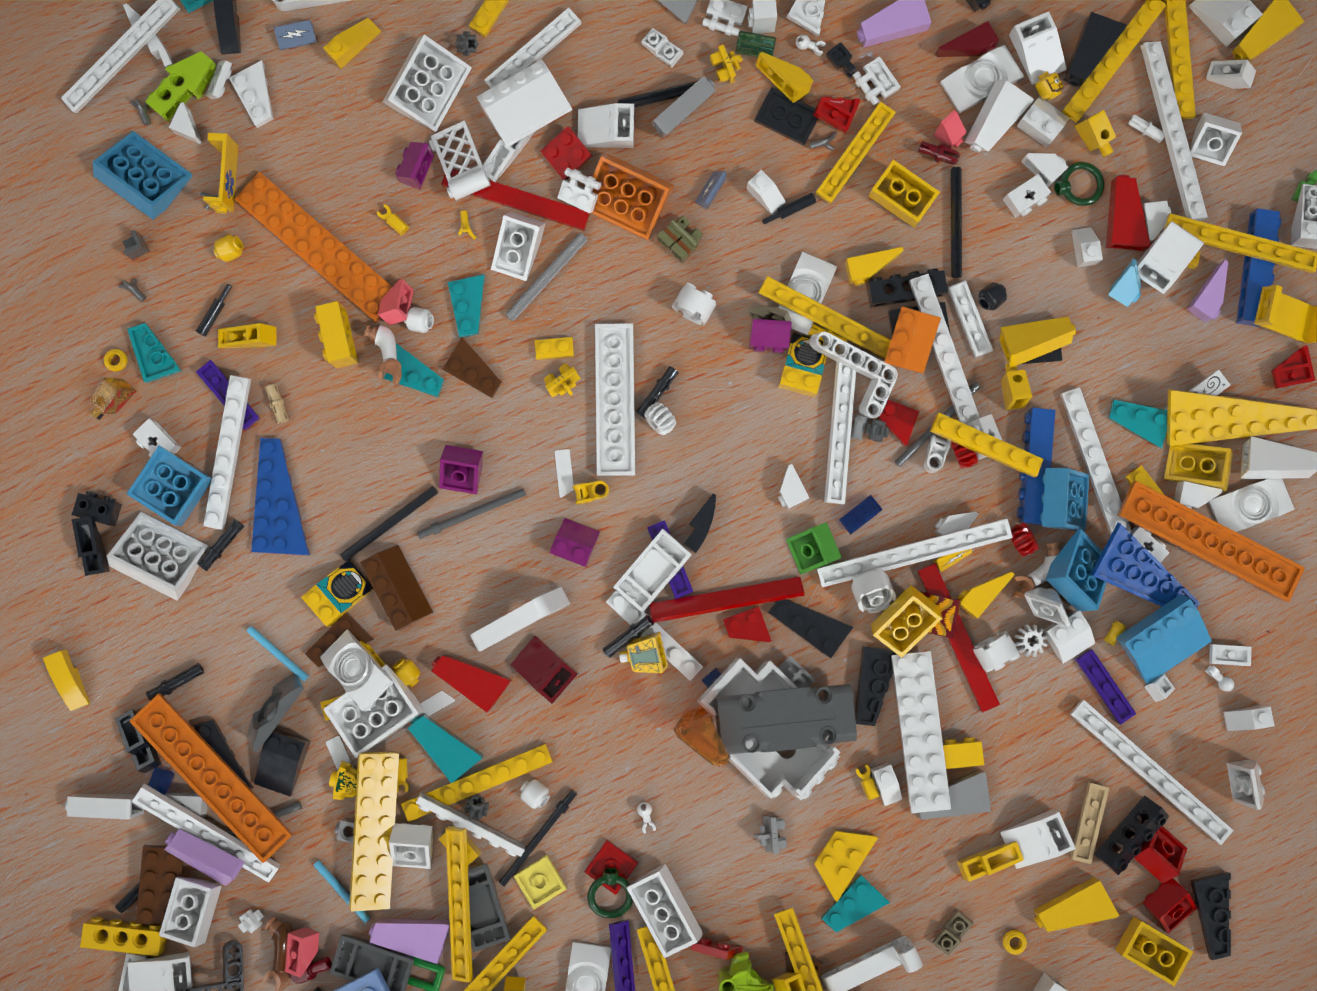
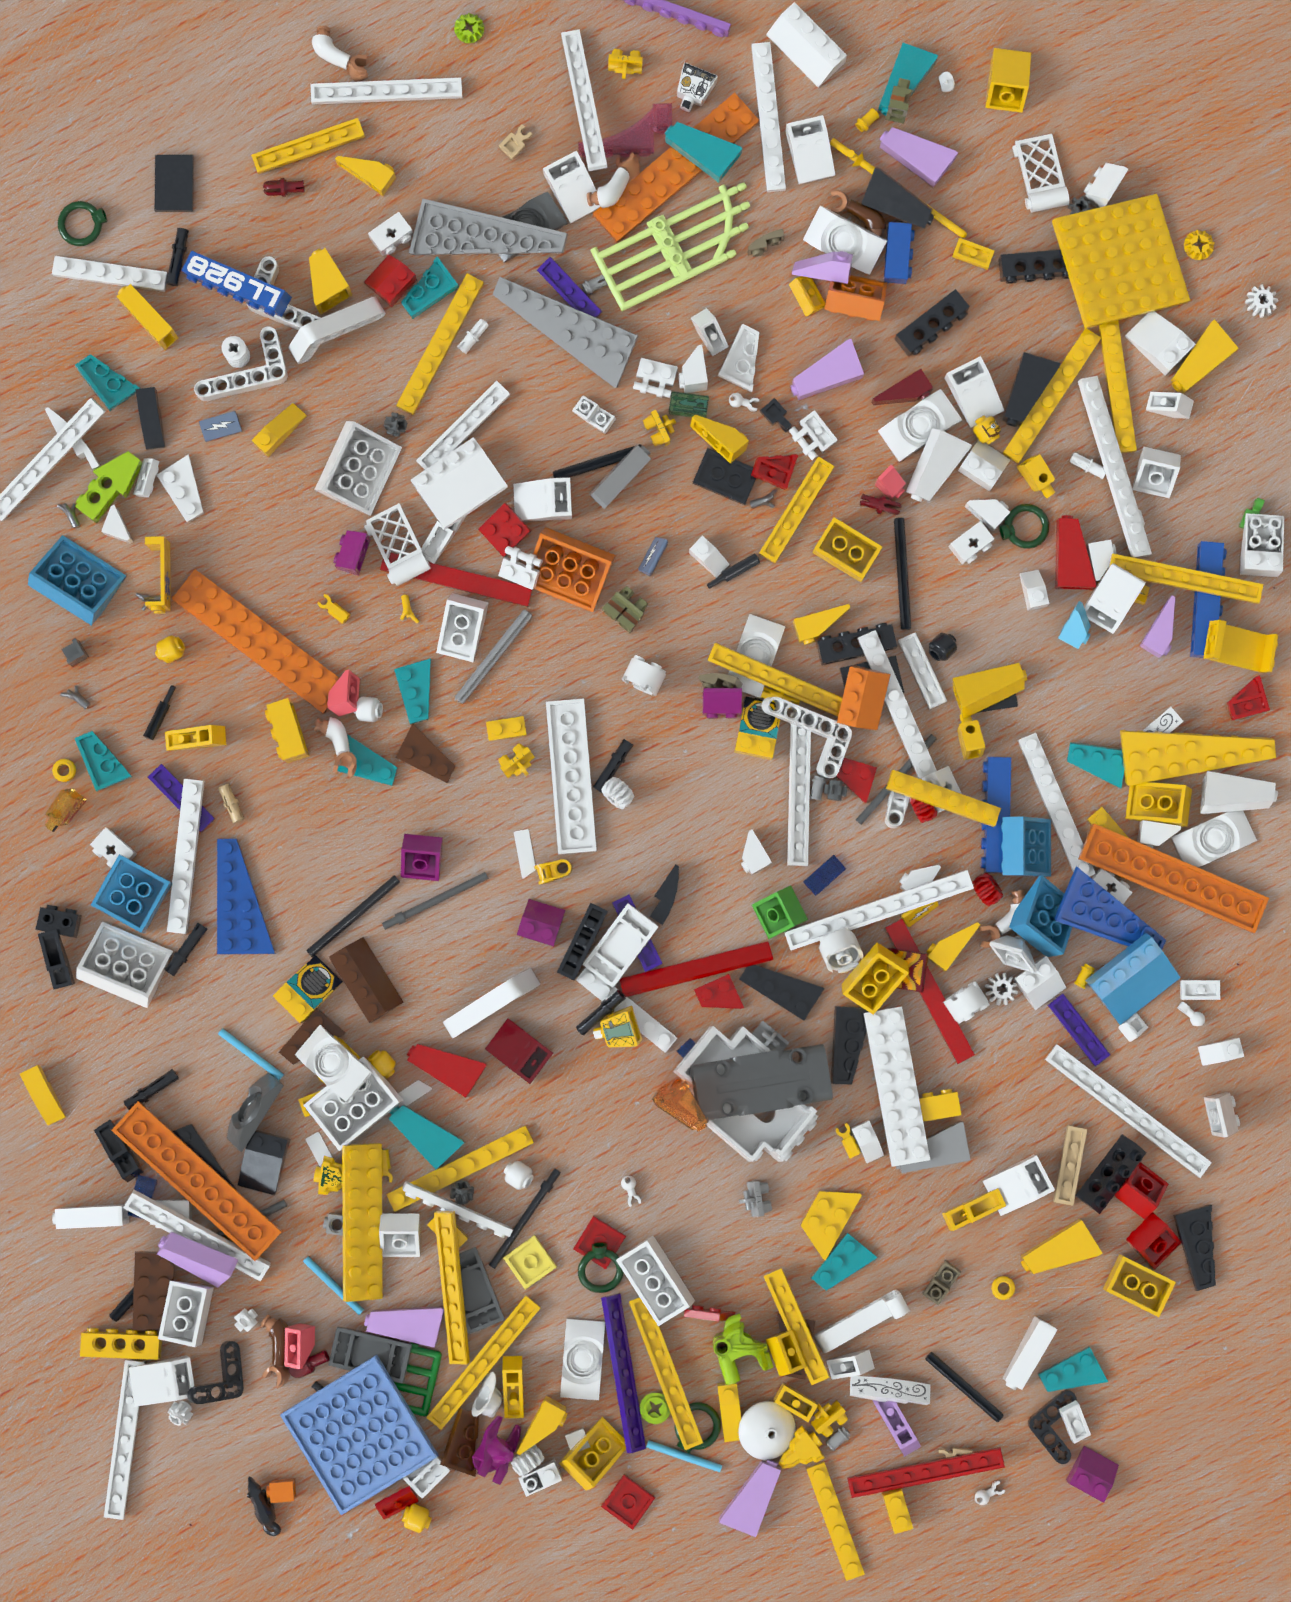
camera: 10 degrees left, 0 degrees up
none -> black brick [557,903,608,981]

